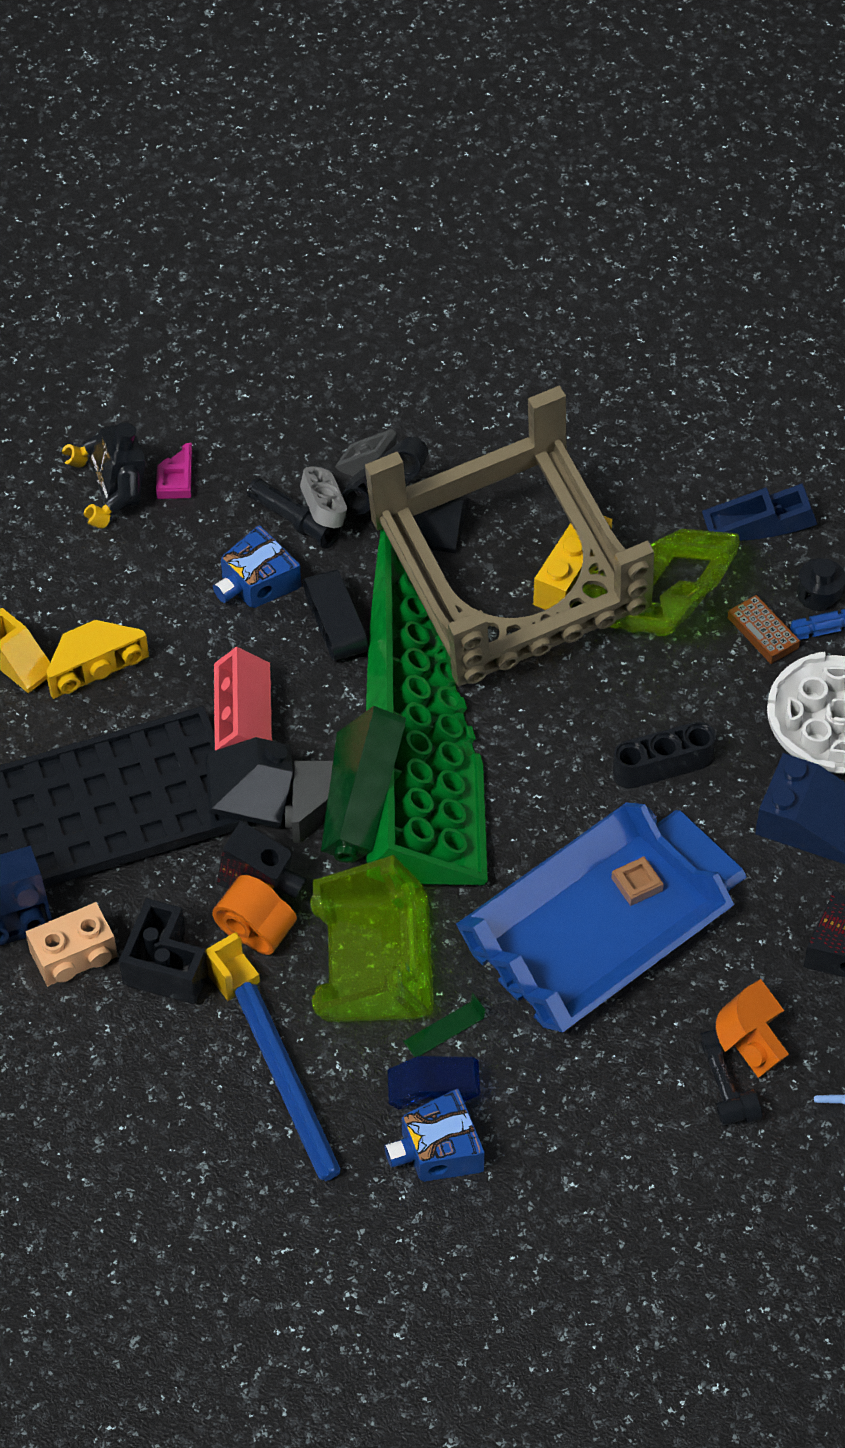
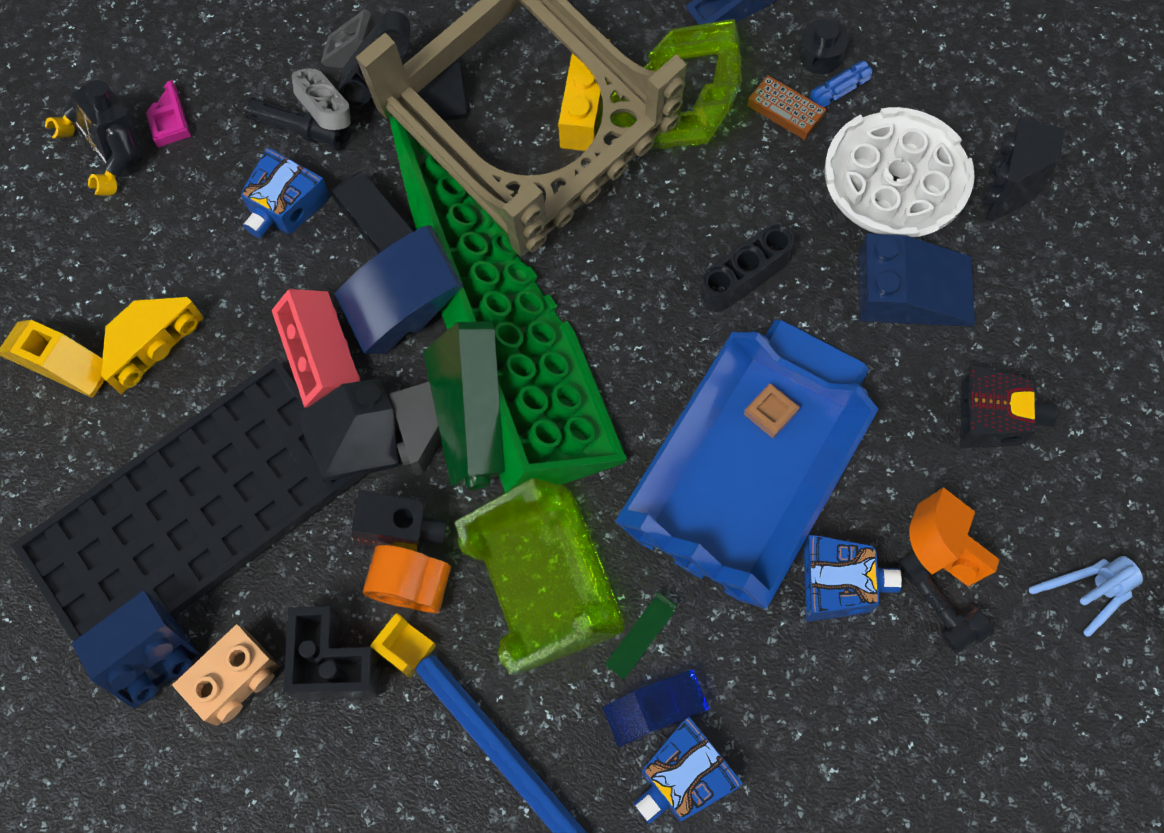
camera: 15 degrees left, 15 degrees up
none -> dark blue slope [335,225,463,354]
none -> torso [803,535,901,621]

